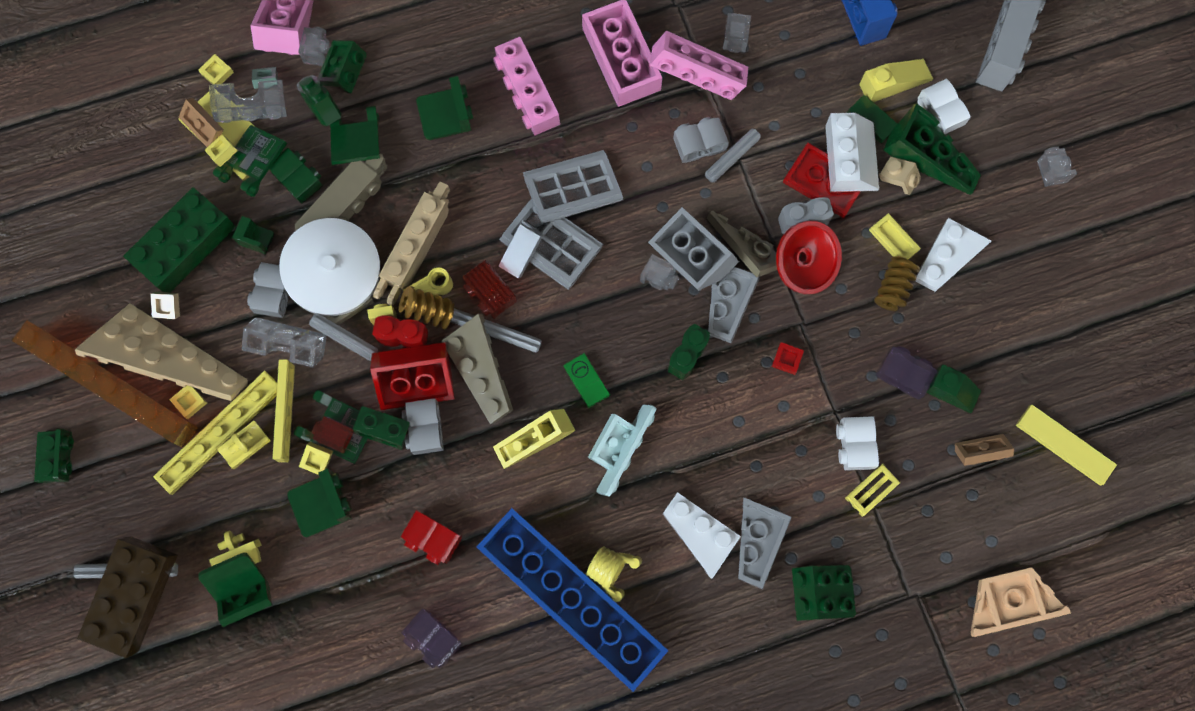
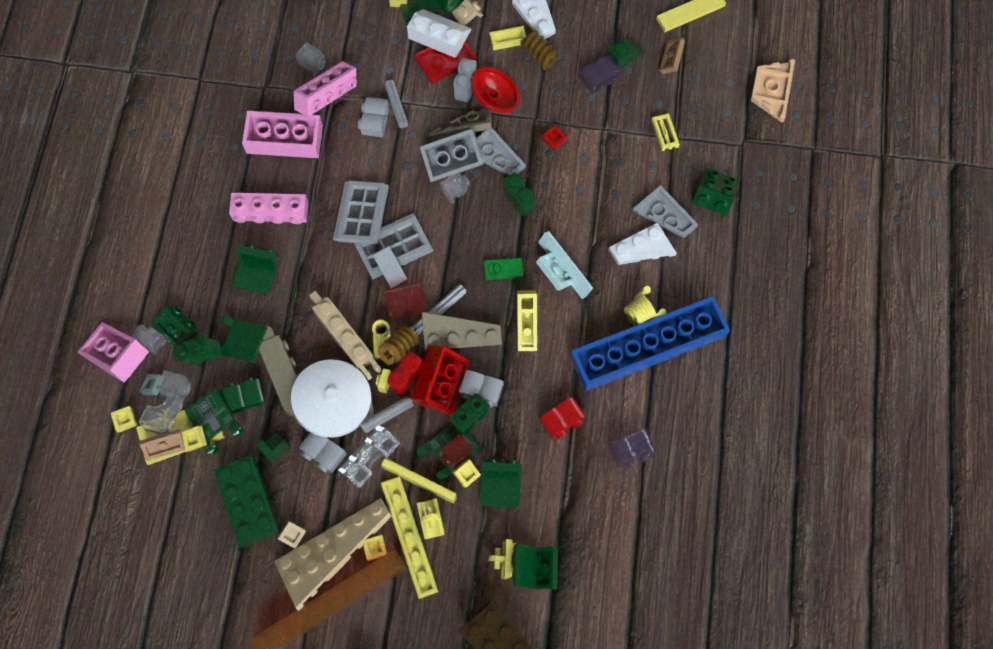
camera: 65 degrees left, 5 degrees down
white brick [836,417,879,470] -> none

